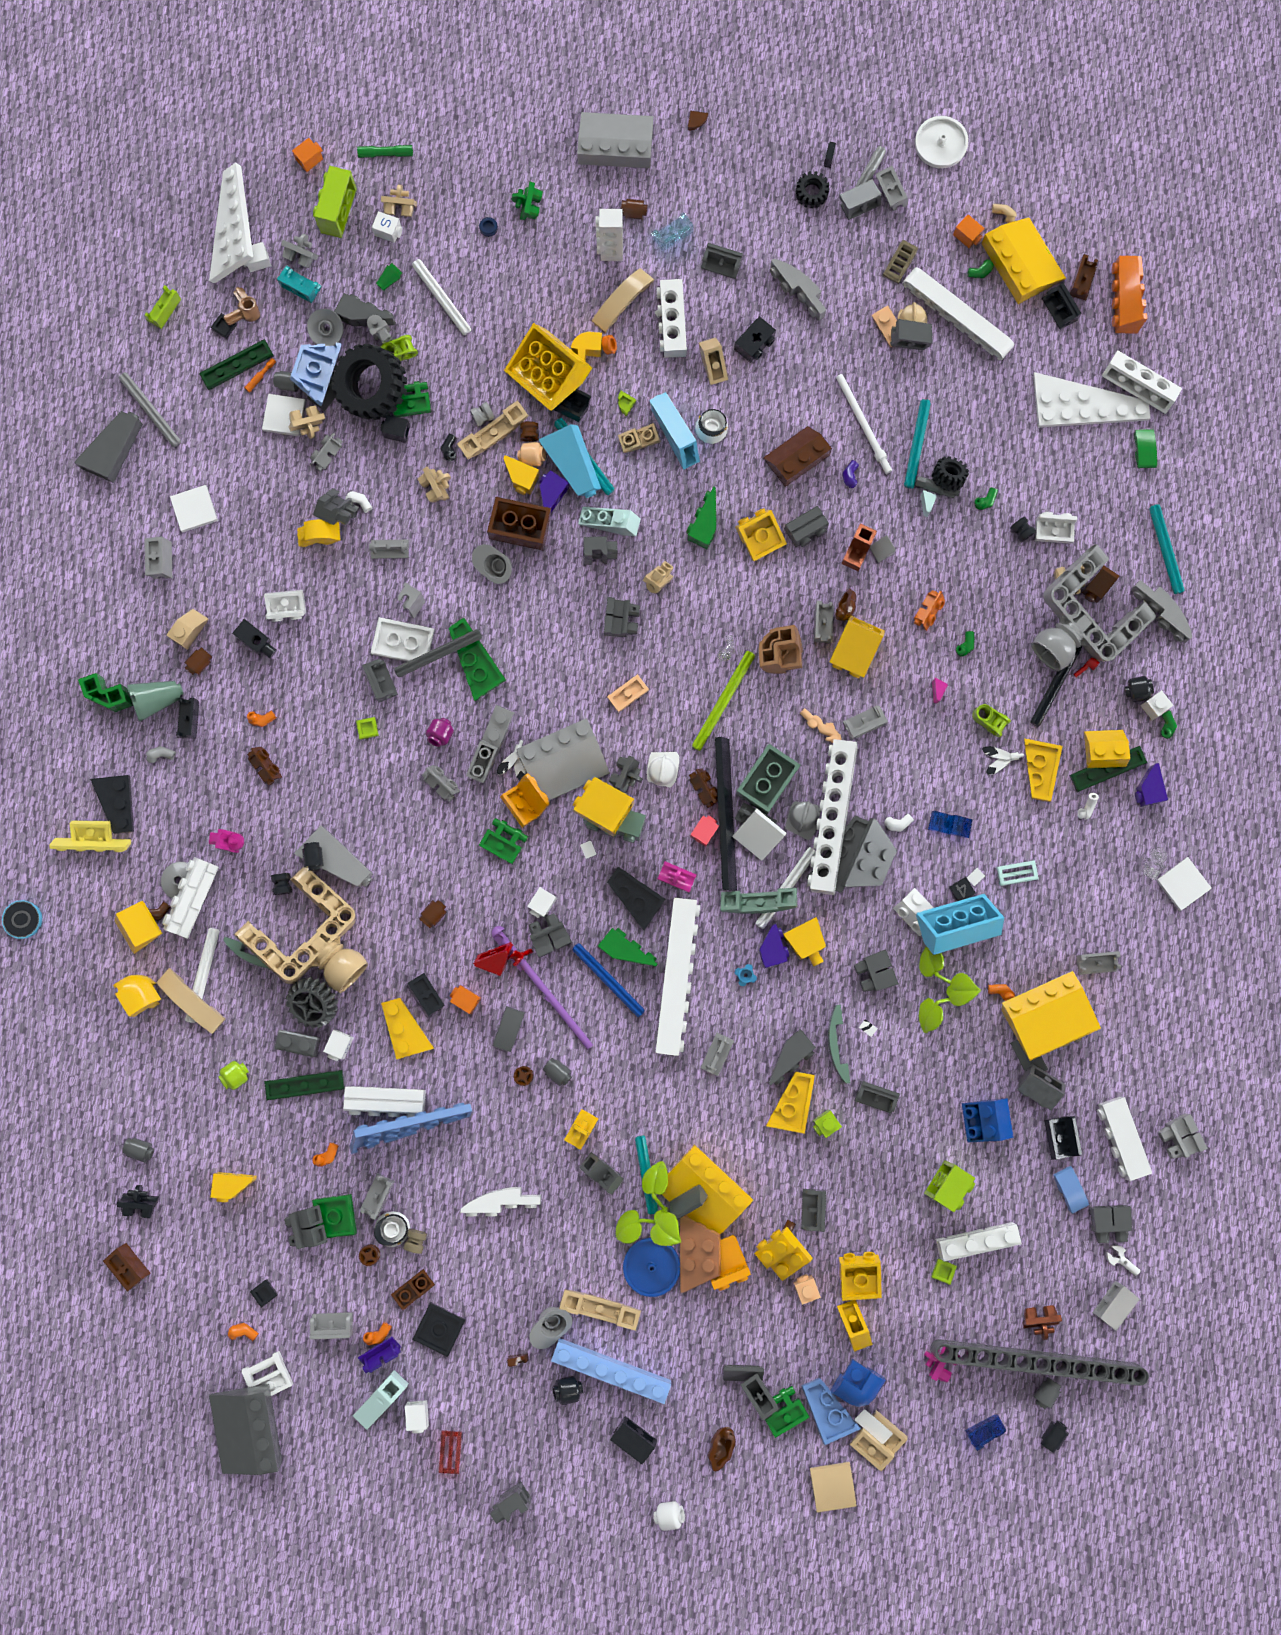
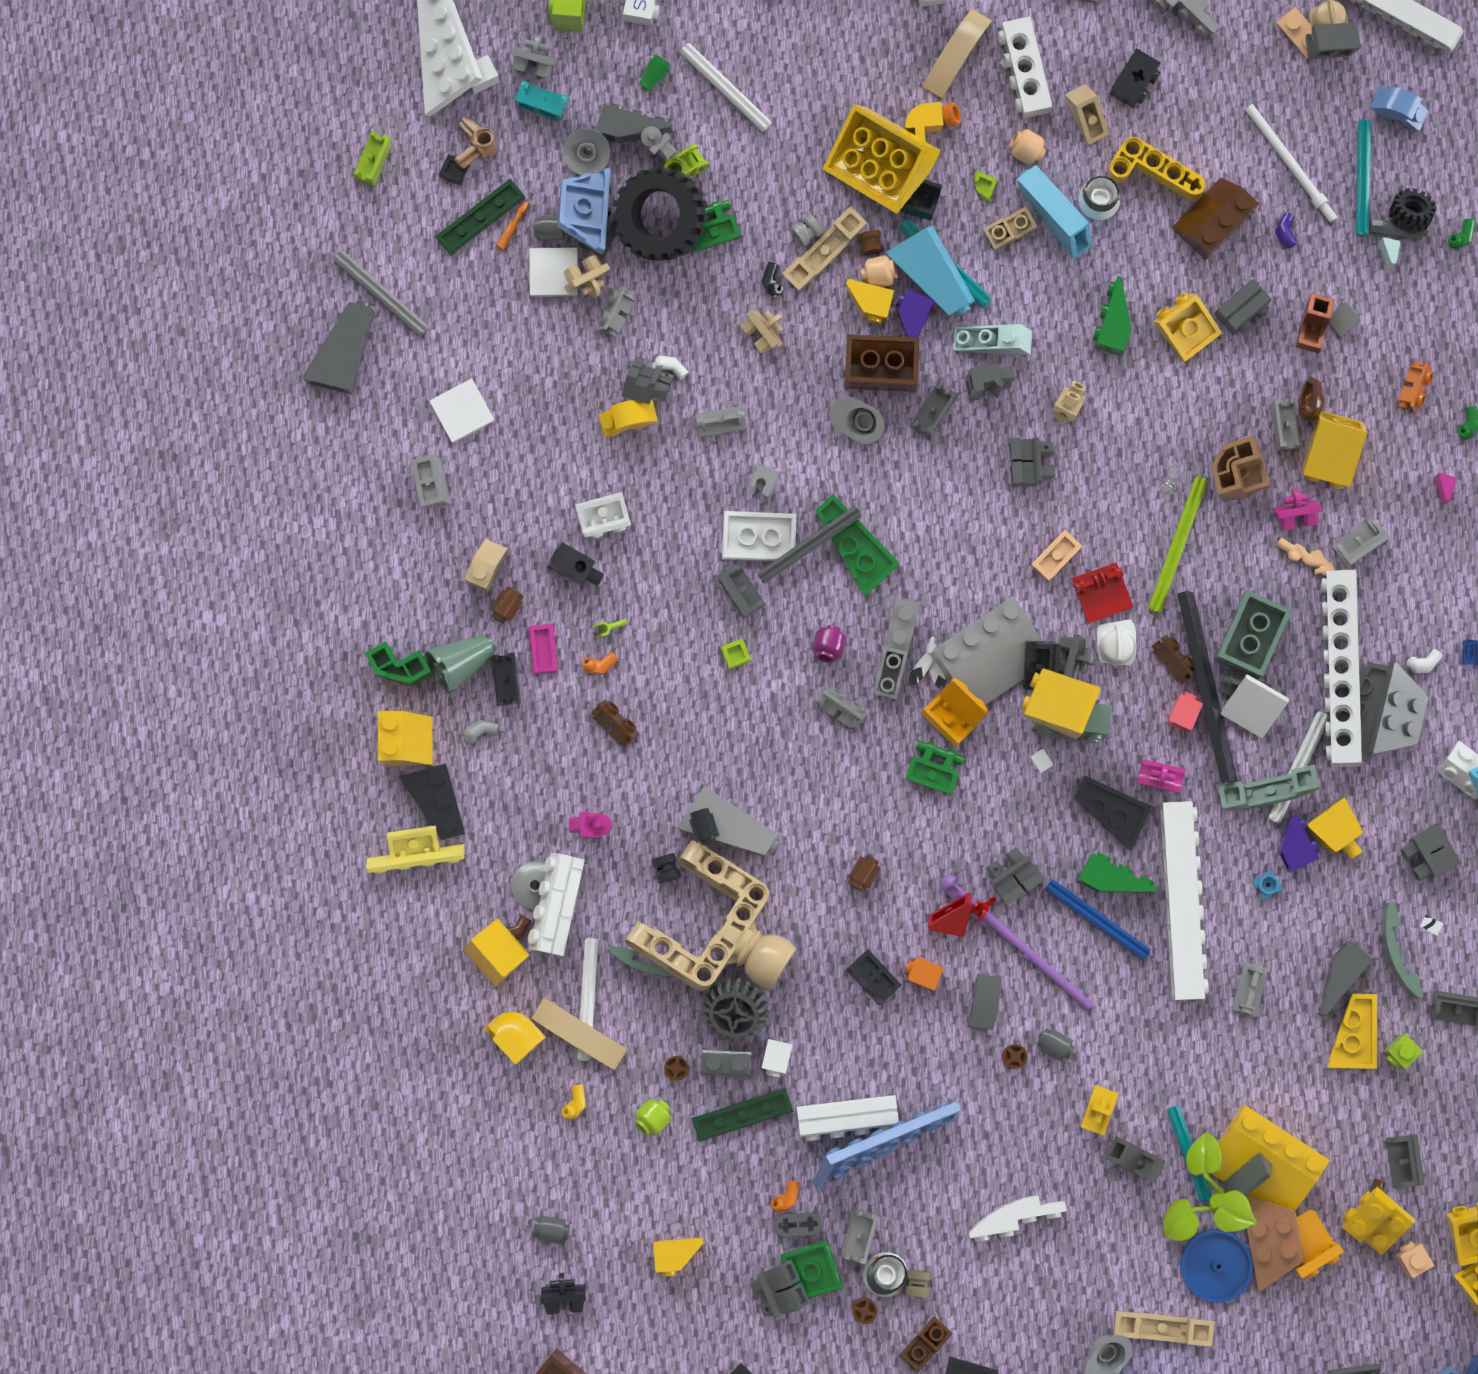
camera: 10 degrees left, 0 degrees up
black tile [2,900,42,939] -> none
black brick [380,415,410,443] -> none
yellow wing [381,998,435,1060] -> none
white brick [527,887,557,918] -> none
light grey piece [785,801,820,840] -> none
none -> yellow slope [378,711,433,766]
none -> dark pink tile [529,623,558,675]
none -> yellow arm [561,1084,586,1120]
none -> lime hand [592,619,627,638]
none -> reddish brown wheel [664,1056,689,1081]
none -> dark grey beam [774,1212,822,1237]
none -> dark grey hinge [910,384,957,439]
none -> light nougat head [1009,129,1046,165]
none -> black hinge [1023,641,1061,690]
none -> red hinge [1071,562,1134,624]
none -> yellow beam [1108,137,1205,201]
none -> dark pink hips [1273,489,1322,530]
none -> medium blue brick [1370,87,1429,132]

